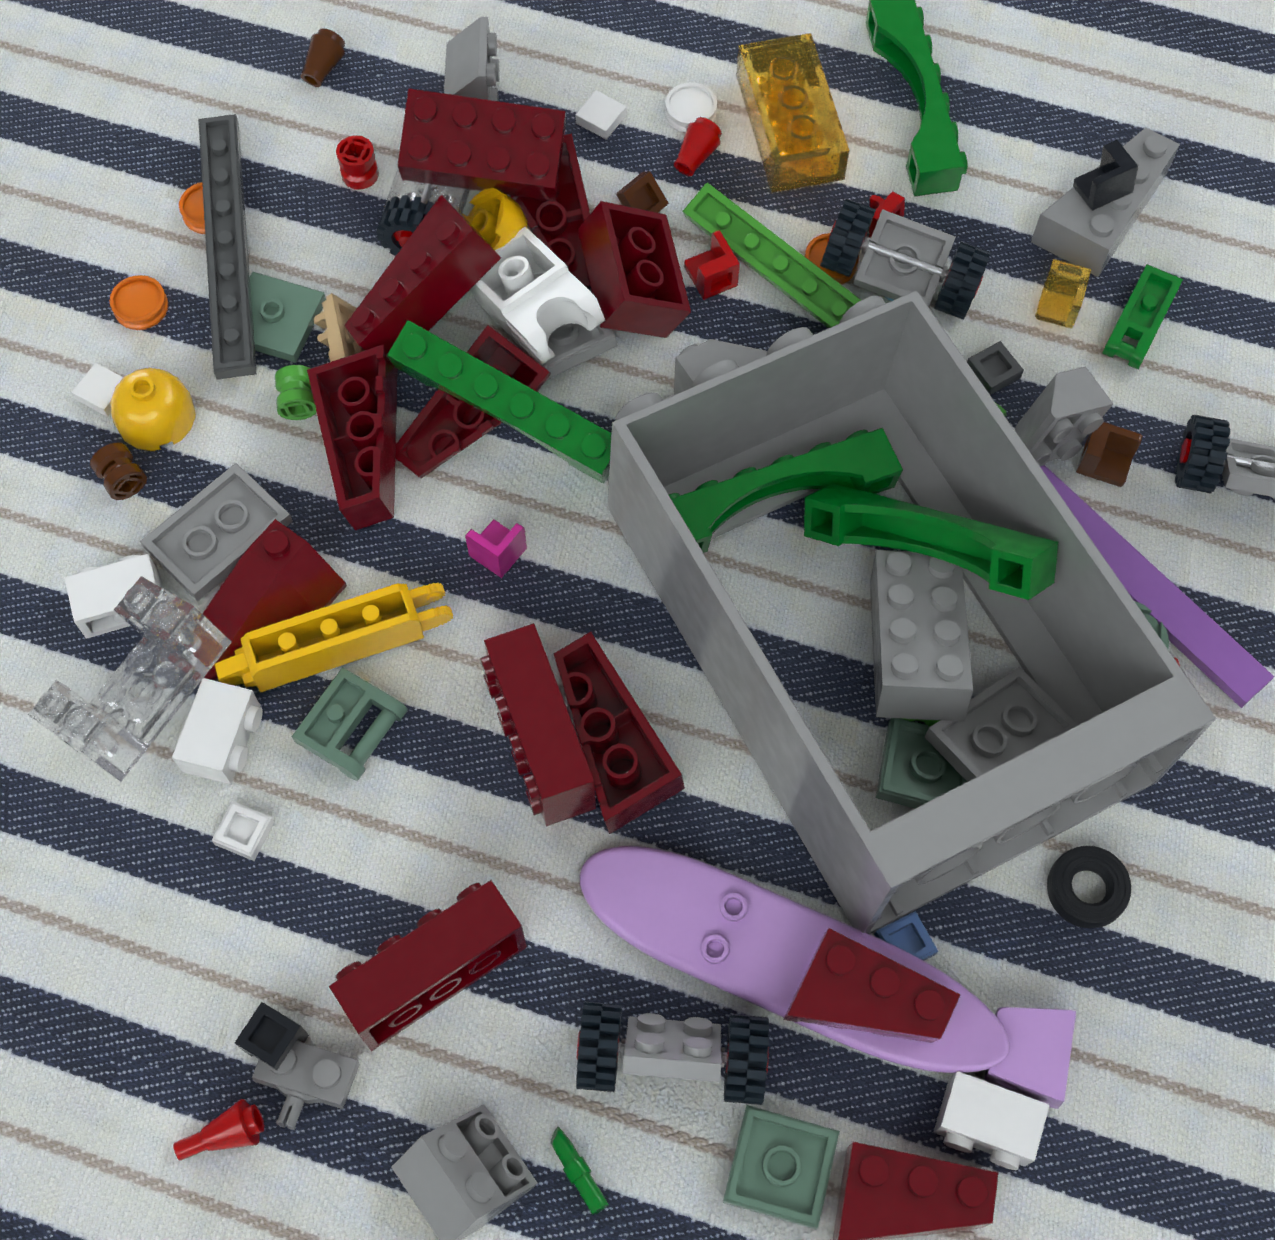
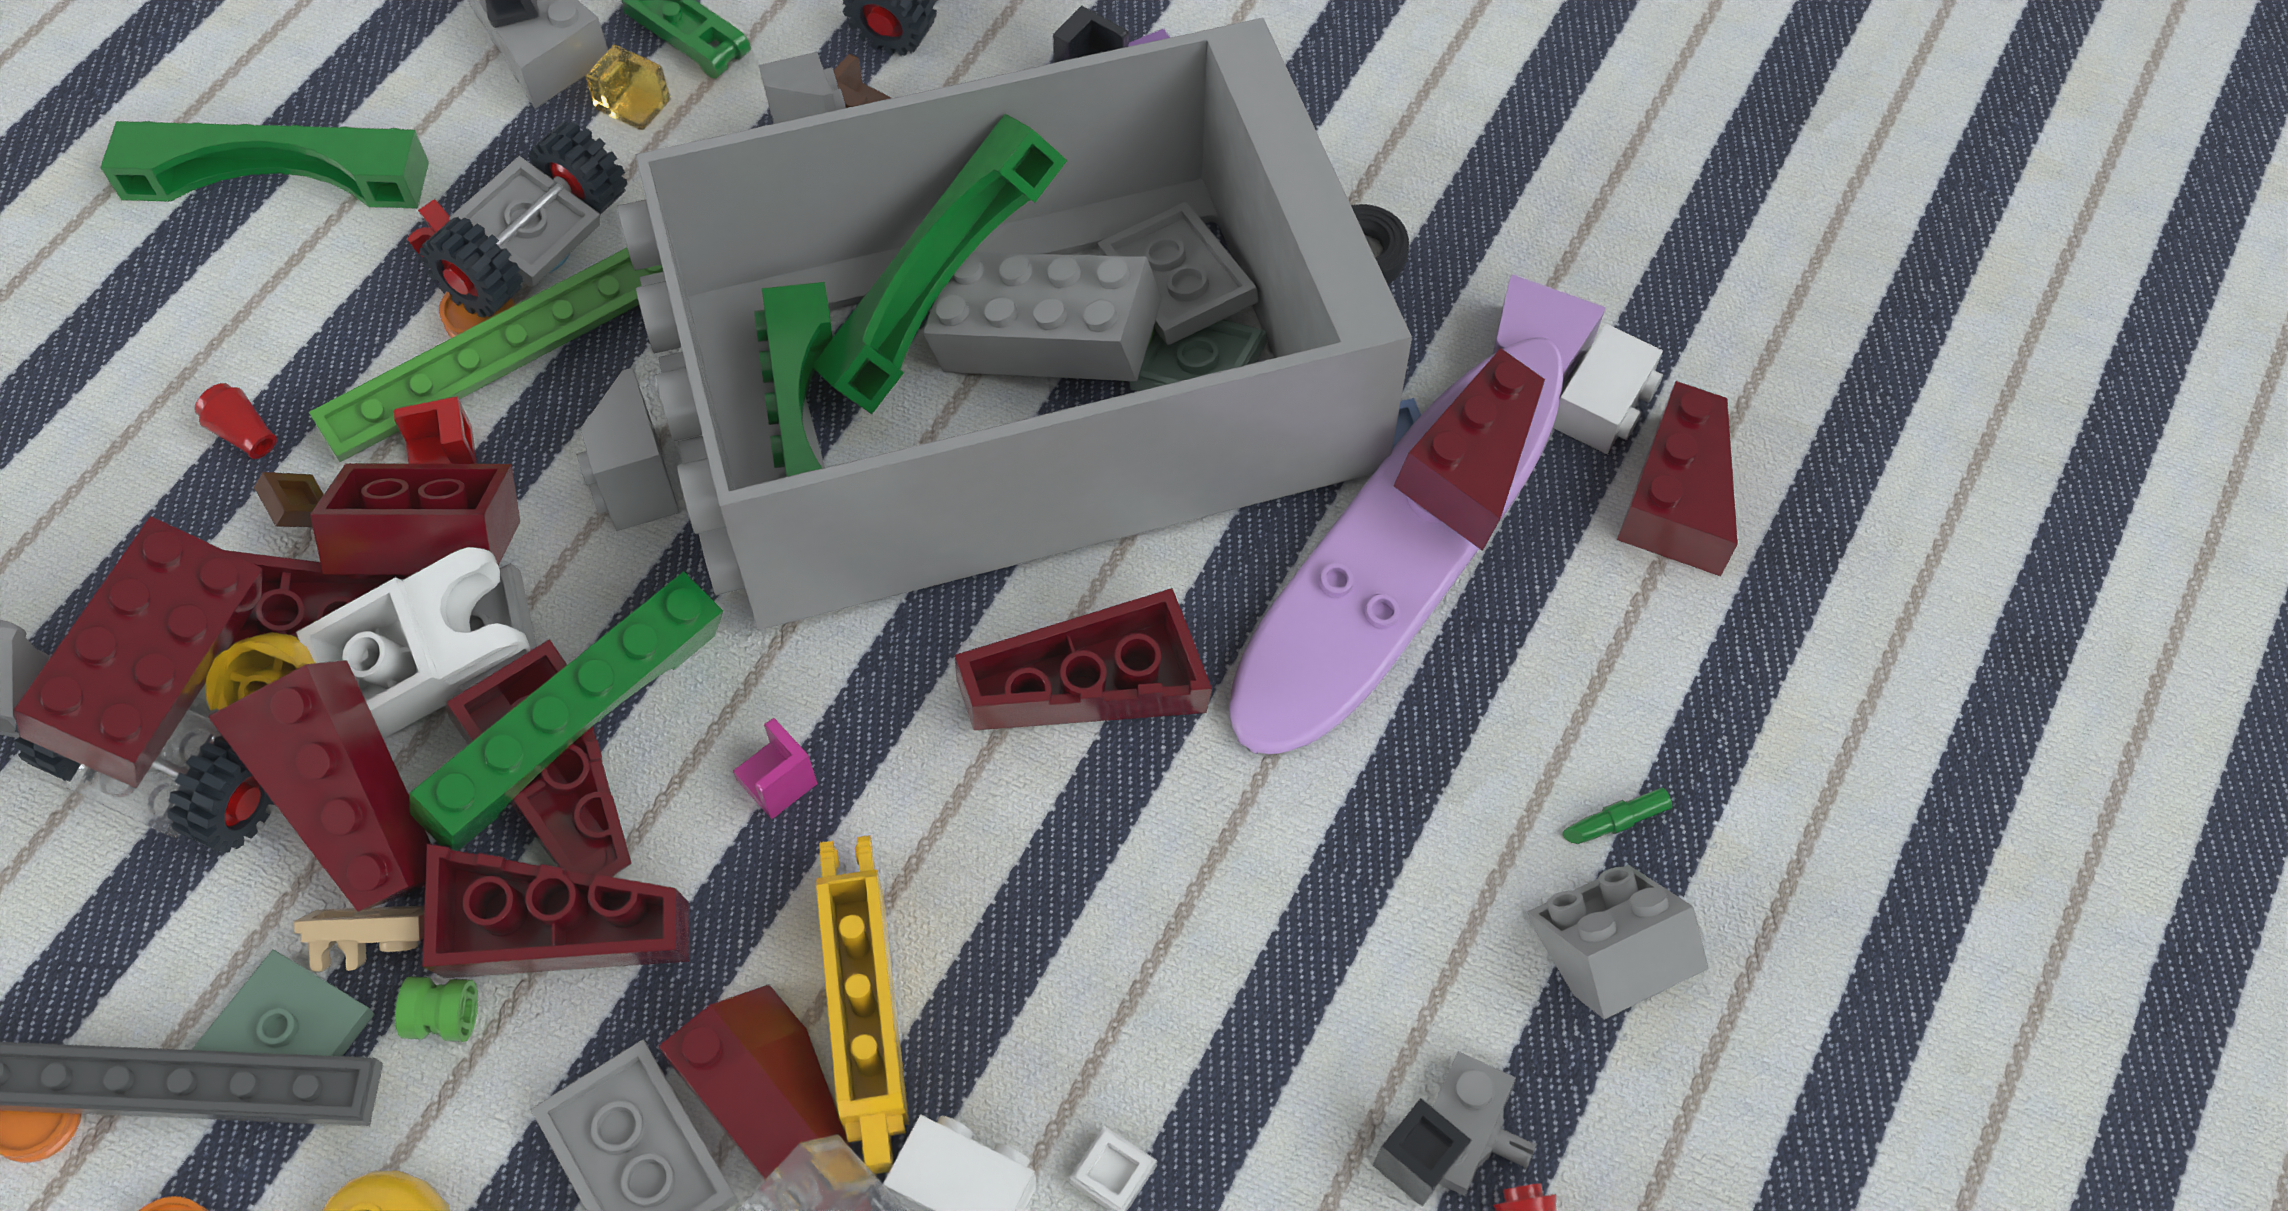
camera: 80 degrees left, 5 degrees down
sand green plate [292,667,408,781] -> none
dark red brick [329,880,527,1051] -> none
red wheel [336,135,379,190] -> none
dark red brick [480,623,596,827] -> none
white tile [575,90,627,140] -> none
plate [576,1001,769,1105] -> none
white piece [665,82,717,133] -> none
sand green plate [723,1105,840,1230] -> none
clear yellow brick [736,33,849,193] -> none
none -> black panel [1053,5,1129,63]

